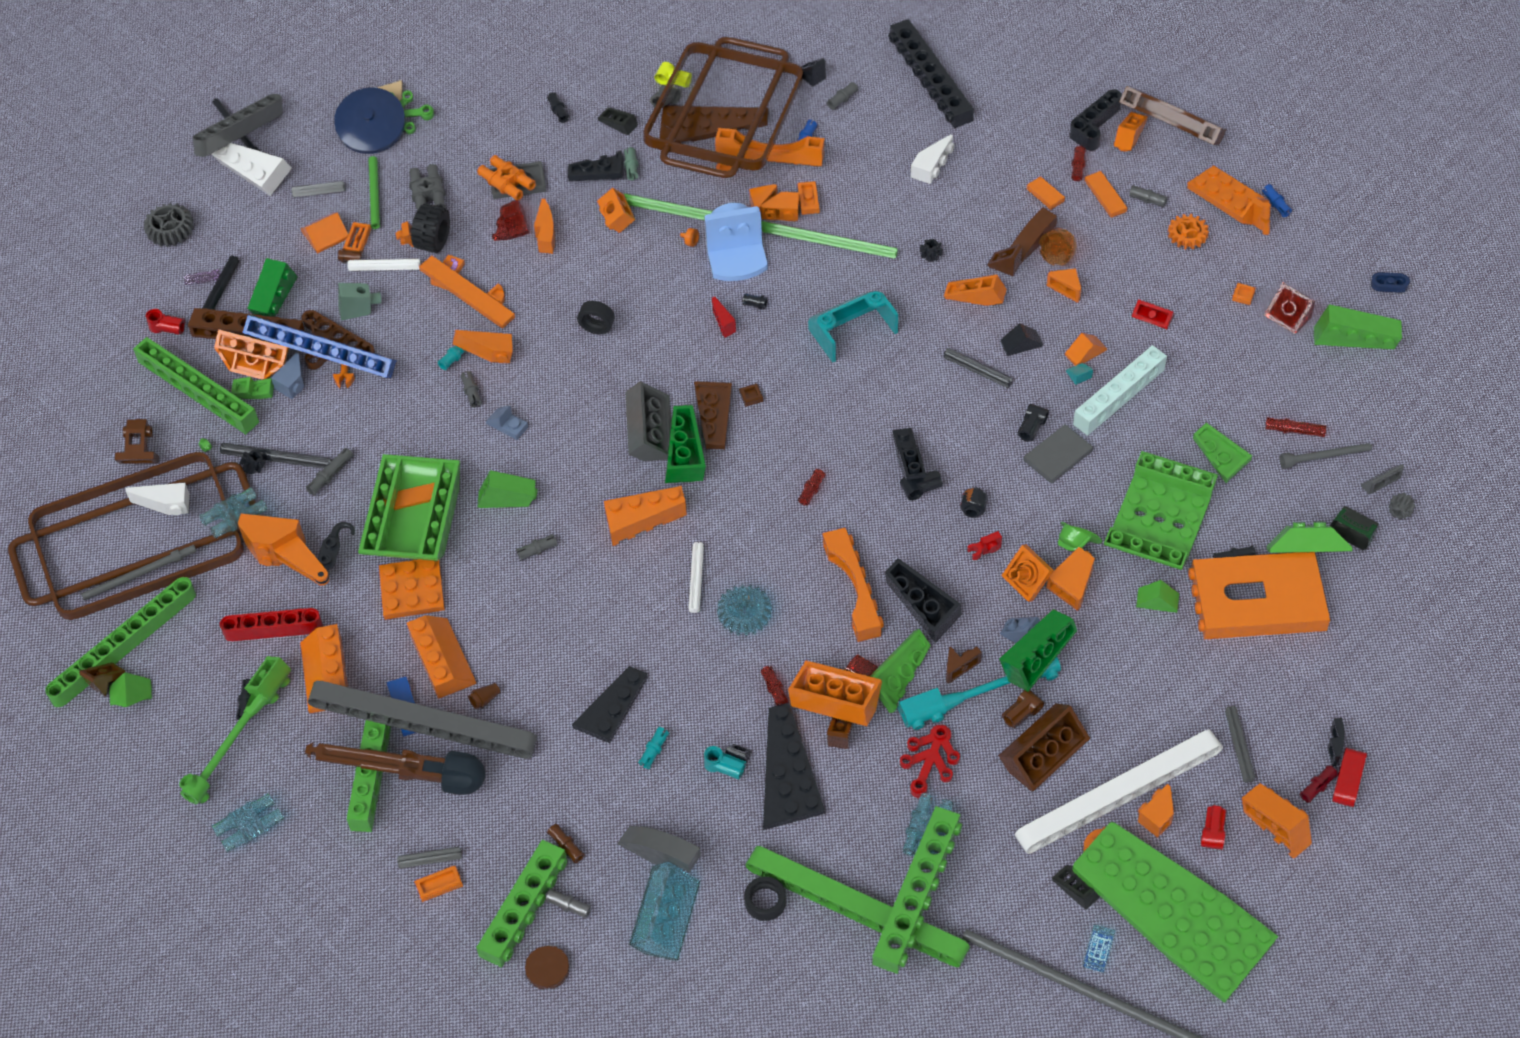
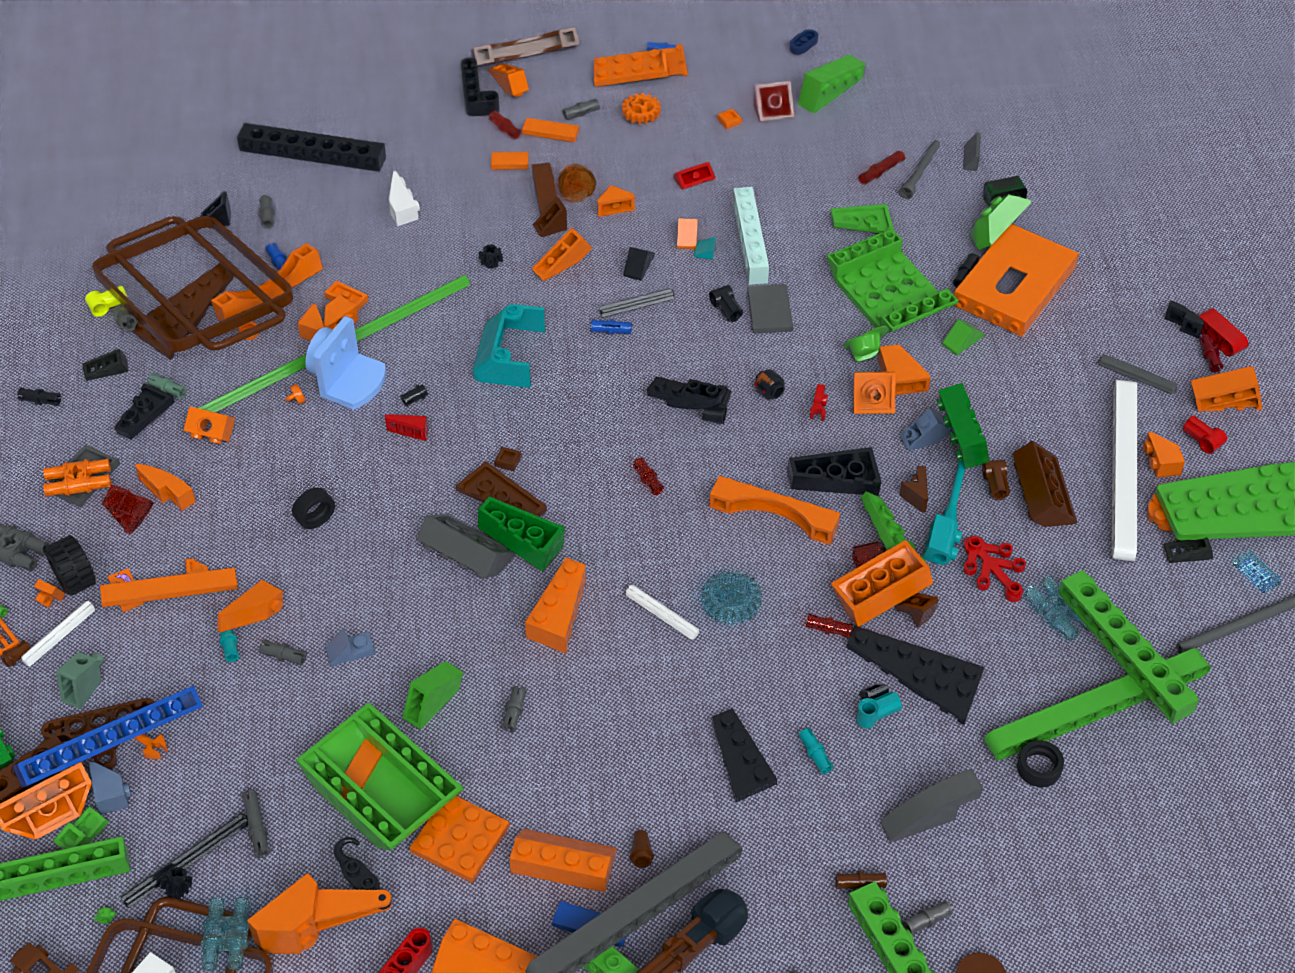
camera: 55 degrees left, 5 degrees down
clear light blue slope [629,862,701,961] -> none
dark grey gear [1388,493,1415,520] -> none
none -> blue pin [591,319,632,335]

